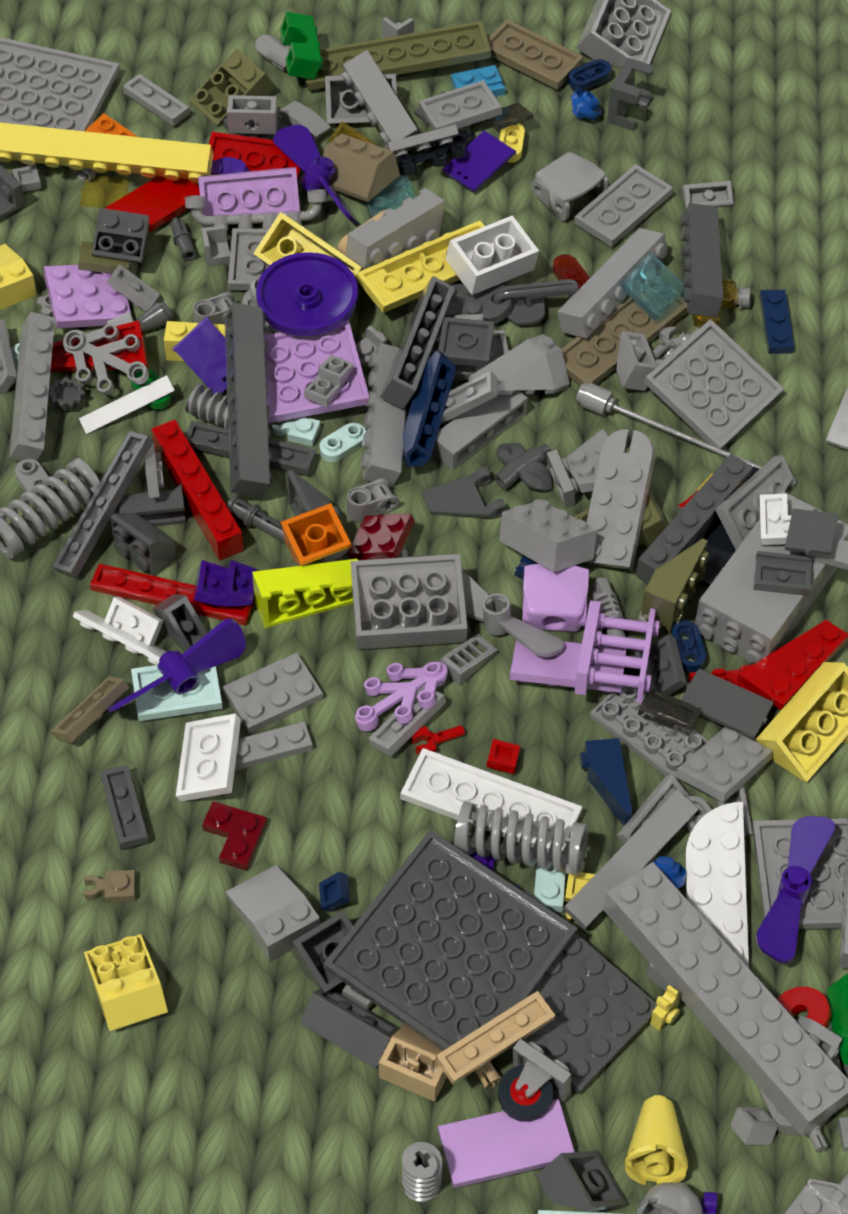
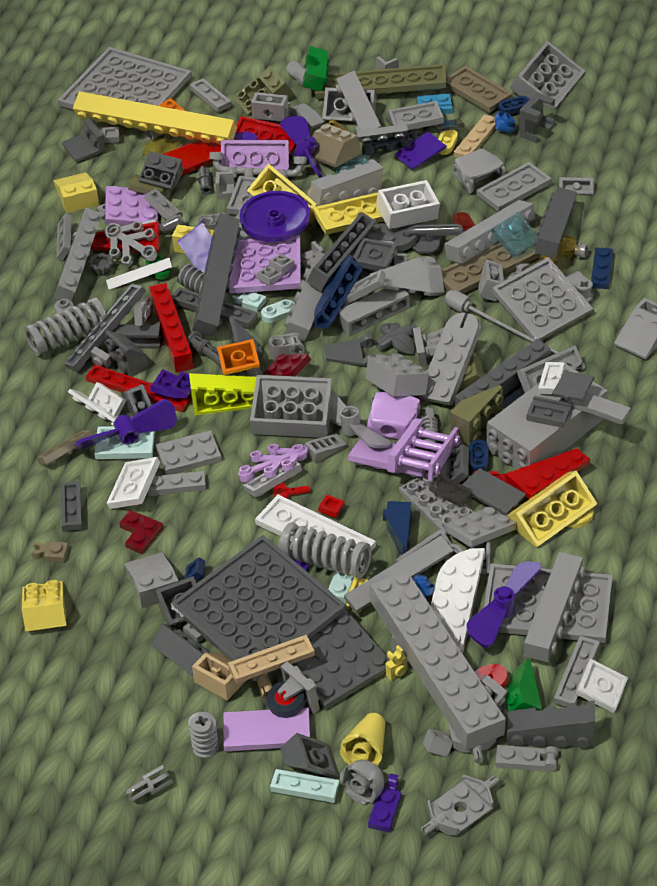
camera: 15 degrees right, 10 degrees down
none -> light grey plate [91,347,111,369]
none -> tan plate [454,114,496,158]
none -> light grey piece [566,271,593,302]

